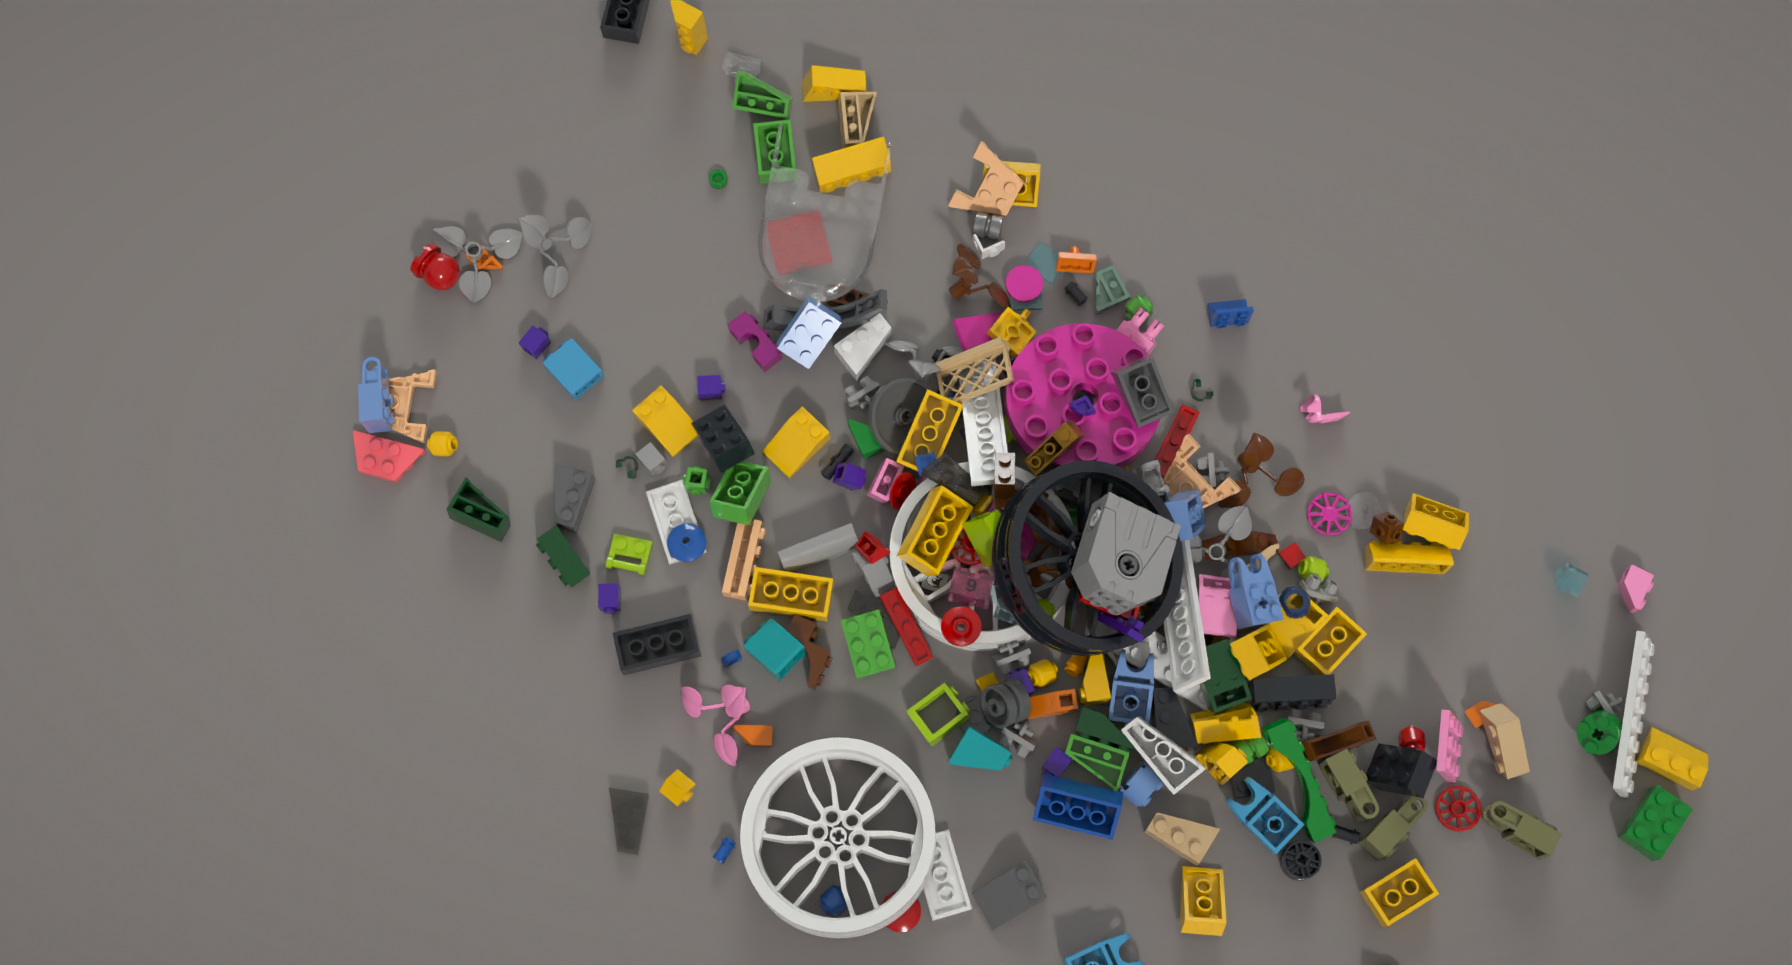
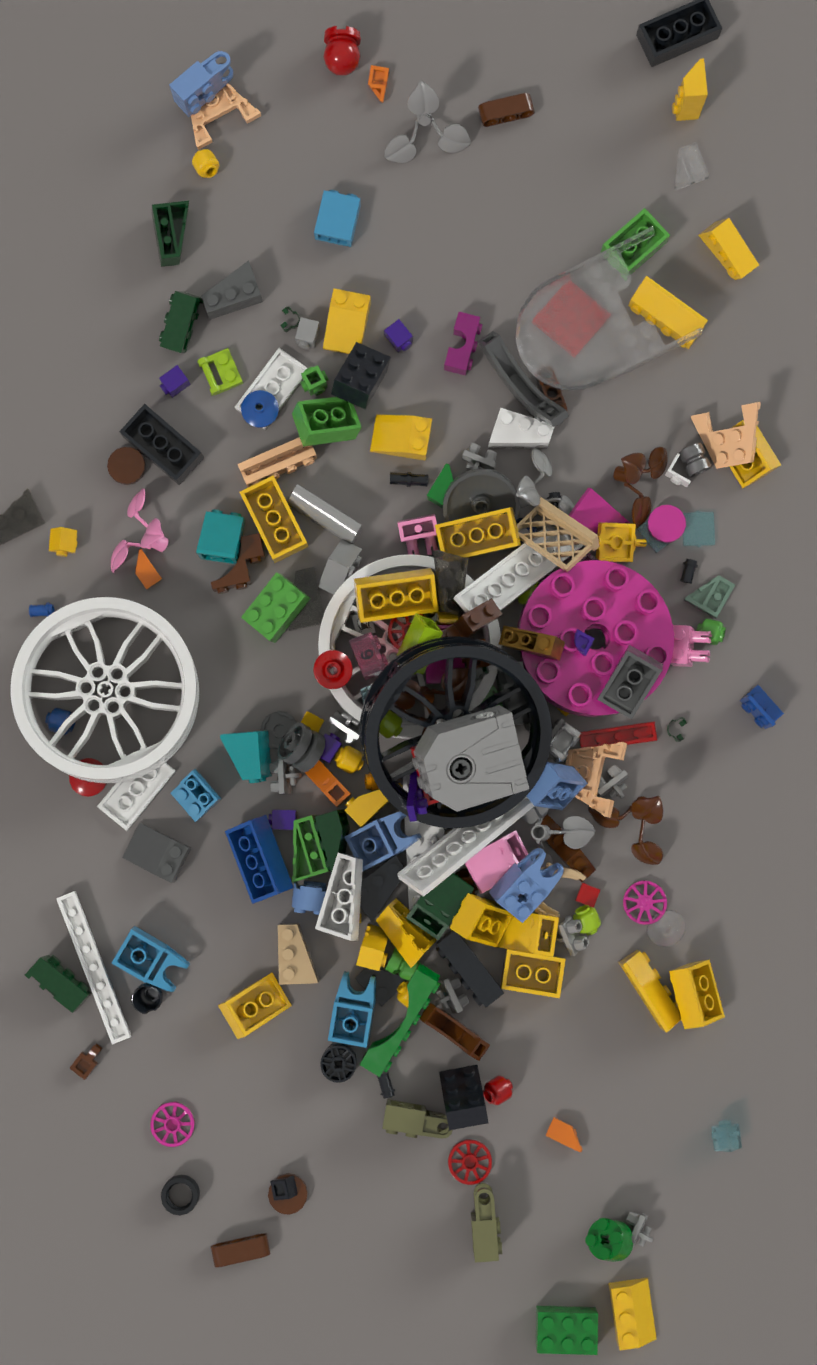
camera: 55 degrees right, 10 degrees up
coral wing [353,430,426,482] -> none
light grey plant [433,226,523,303] -> none
dark purple brick [518,325,551,360] -> none
green tile [709,169,728,189] -> none
blue tile [721,650,742,668] -> none
bright green wedge [732,69,793,119] -> none
brick [776,296,841,369] -> none
dark purple brick [832,462,867,490] -> none
tan wedge [838,92,877,149] -> none
red slope [855,531,891,564] -> none
red tile [879,586,933,666] -> none
red dish [890,472,916,511] -> none
lime window [906,683,971,747] -> none
blue tile [915,452,938,476] -> none
orange tile [1055,246,1097,274] -> none
dark blue piece [1279,586,1311,619] -> none
bright pink hair [1300,394,1350,423] -> none
olive brick [1318,749,1379,822] -> none
yellow brick [1360,858,1439,928] -> none
reddish brown brick [1370,512,1404,544] -> none
bright pink plate [1436,710,1463,783] -> none
tan wedge [1479,703,1530,780] -> none
white plate [1613,631,1654,798] -> none
bright pink slope [1618,565,1654,614] -> none
none -> reddish brown tile [107,447,146,485]
none -> dark azure brick [171,769,221,822]
none -> reddish brown beam [478,93,535,127]

